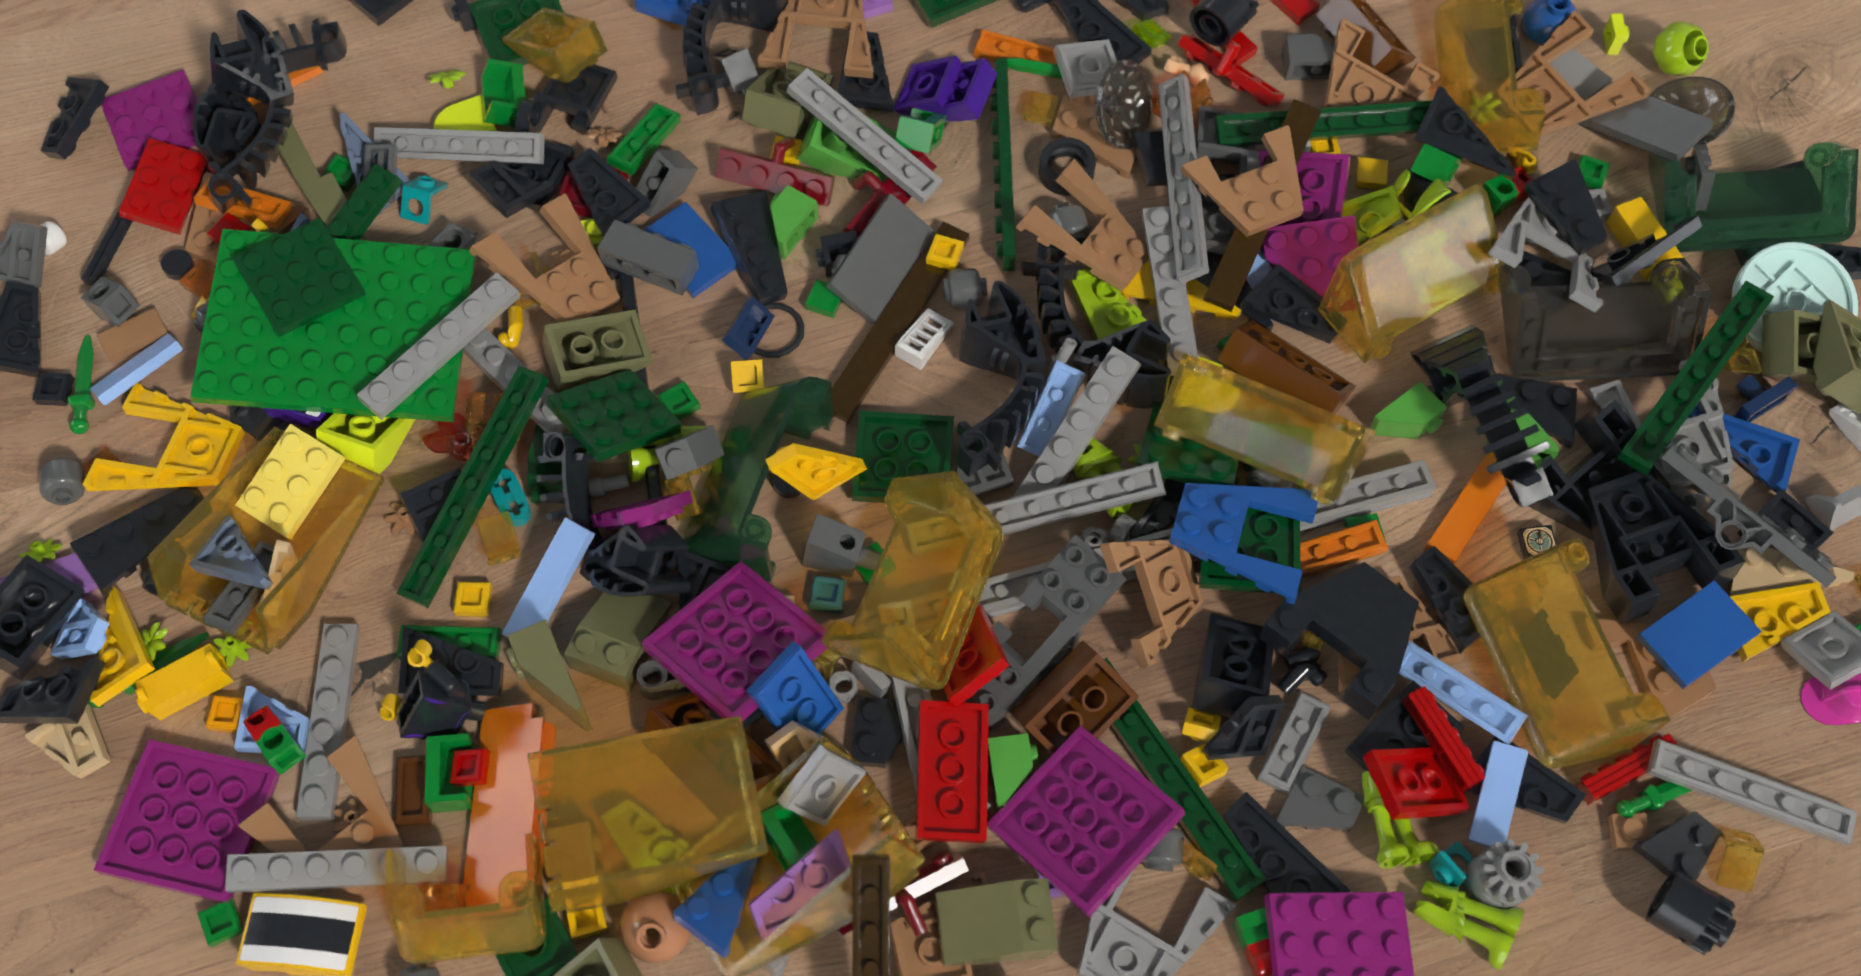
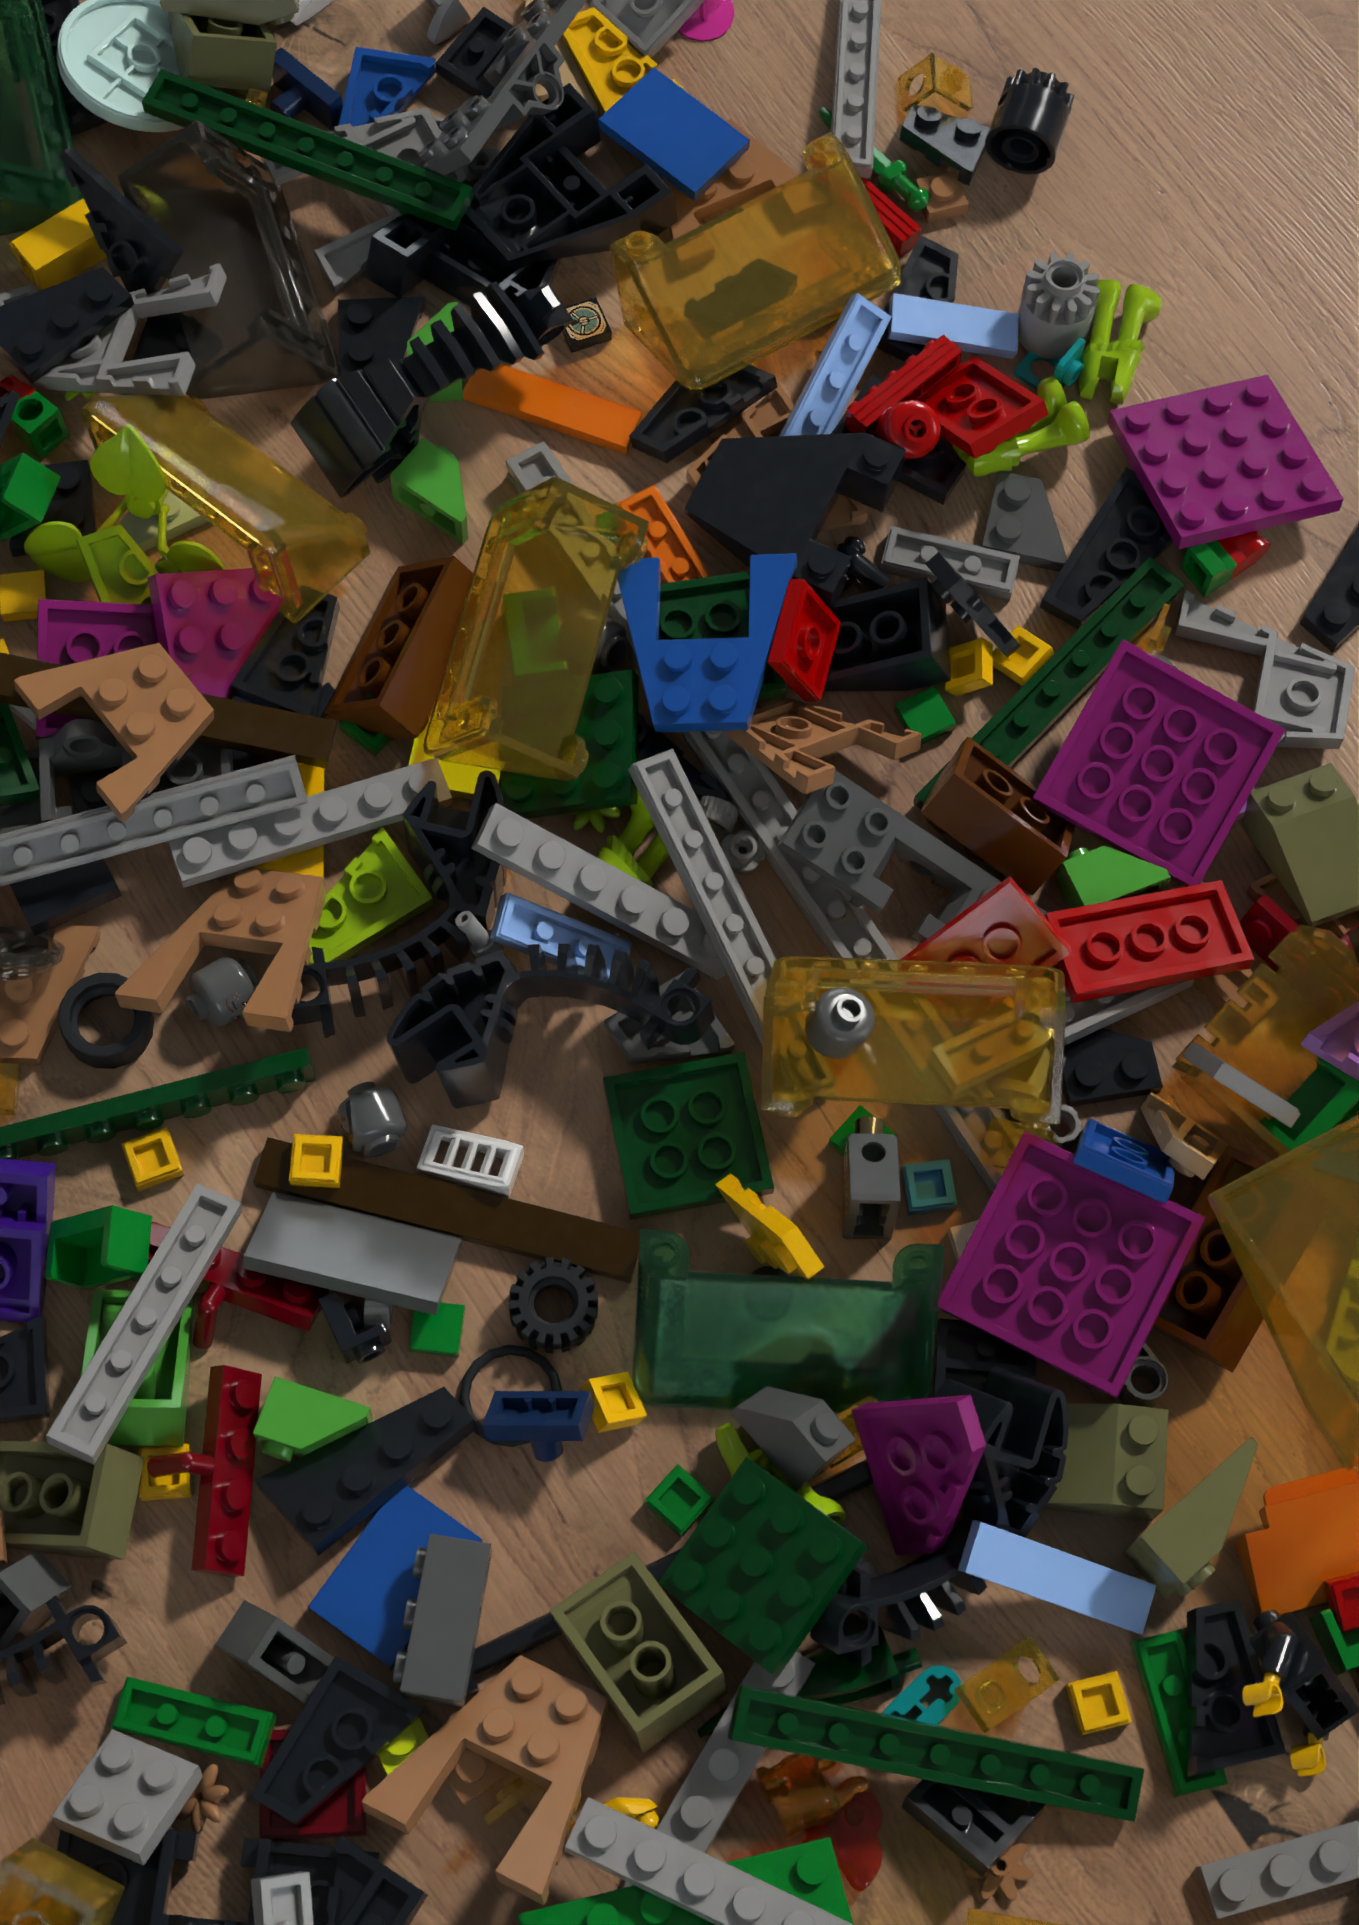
camera: 110 degrees left, 5 degrees up
none -> light grey plate [52,1729,203,1865]
none -> yellow tile [121,1127,185,1192]
none -> black tyre [509,1257,598,1353]
none -> red tile [767,579,841,703]
none -> dark grey head [804,987,875,1059]
none -> red head [876,400,941,460]
none -> green tile [893,686,956,745]

